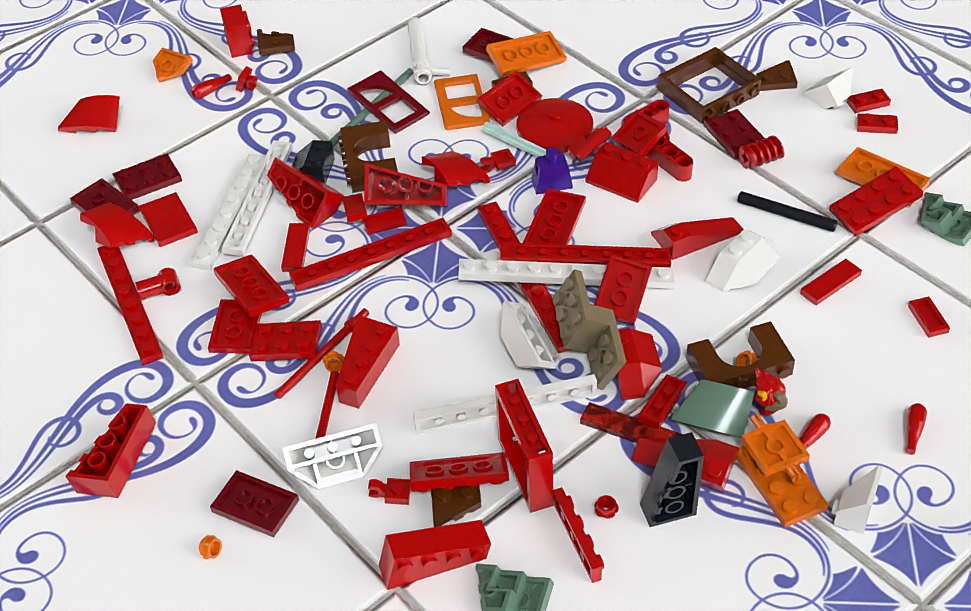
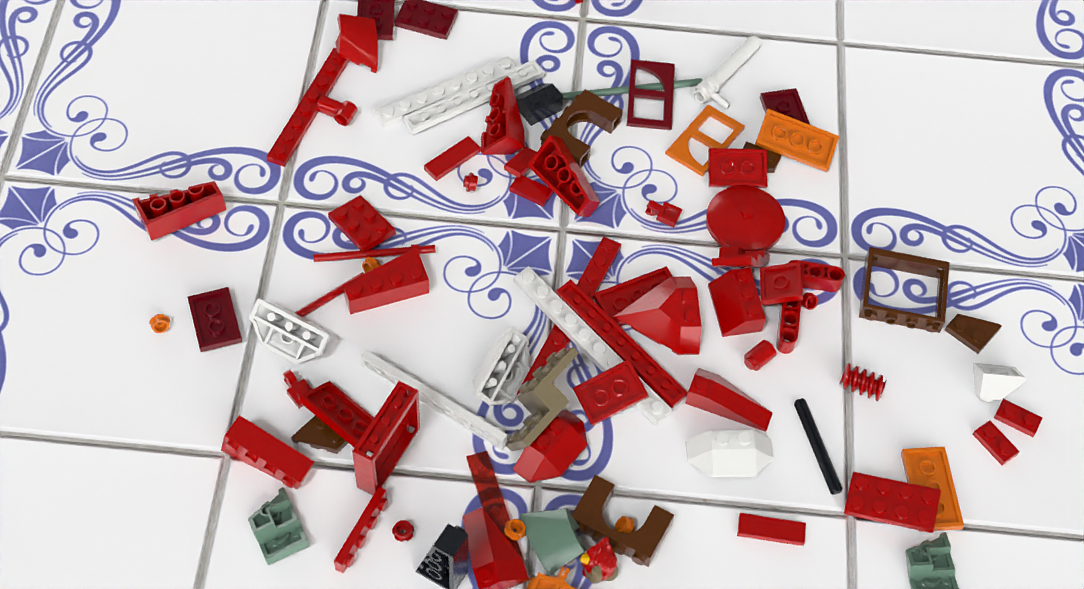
camera: 40 degrees right, 10 degrees up
red tile [138,192,198,247] -> none
red tile [208,299,262,354] -> none
red plate [213,254,290,318] -> none
red plate [289,218,452,292] -> none
red slope [421,151,490,186] -> none
light aqua axle [482,122,546,157] -> none
dark purple torso [532,148,573,195] -> none
red tile [637,374,688,430] -> none
dark red plate [704,109,764,160] -> none
none -> red plate [463,172,478,192]
none -> orange plate [504,519,526,541]
none -> red wedge [613,276,702,355]
none -> red brick [744,340,777,371]

